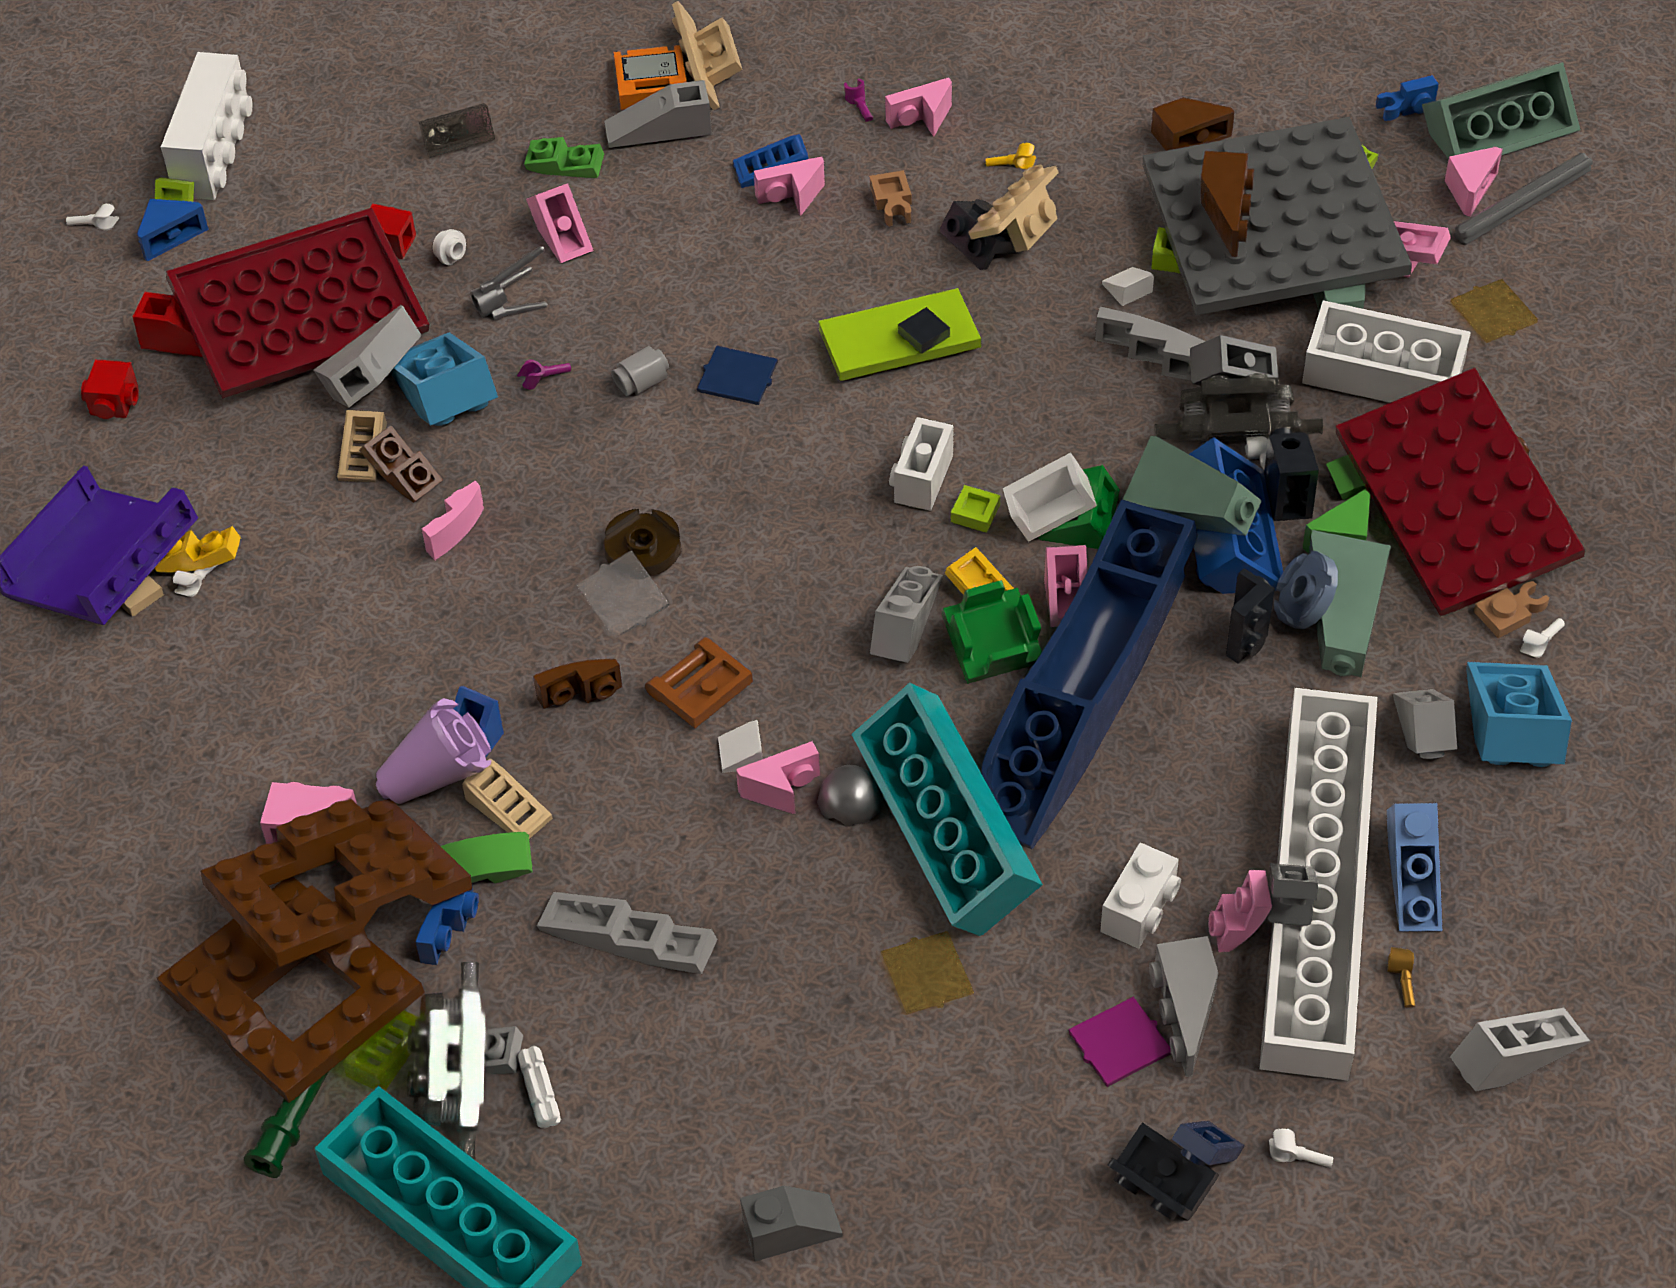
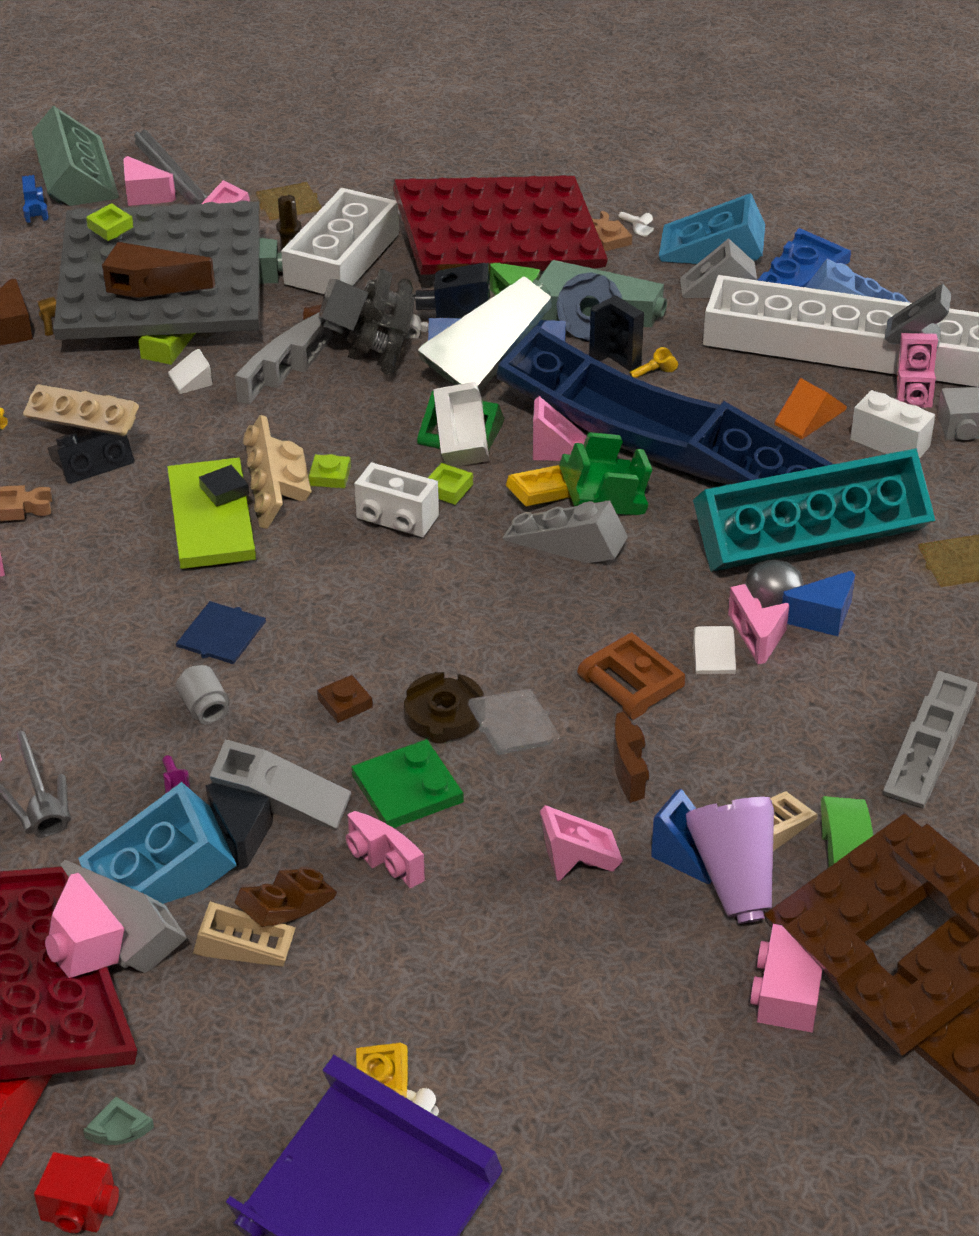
camera: 85 degrees left, 10 degrees down
none -> bright pink slope [45,872,124,978]
none -> sand green tile [83,1097,154,1145]
none -> lime plate [86,203,134,241]
none -> black slope [205,783,272,870]
none -> light grey slope [210,739,351,830]
none -> tan bracket [243,415,311,529]
none -> dark brown axle [276,195,302,251]
none -> lime plate [309,454,351,488]
none -> reddish brown plate [317,675,373,723]
none -> green plate [351,739,464,828]
none -> bright pink slope [540,805,623,881]
none -> yellow hand [630,347,679,378]
none -> blue wing [758,228,851,287]
none -> orange slope [775,378,847,440]
none -> blue slope [782,570,855,636]

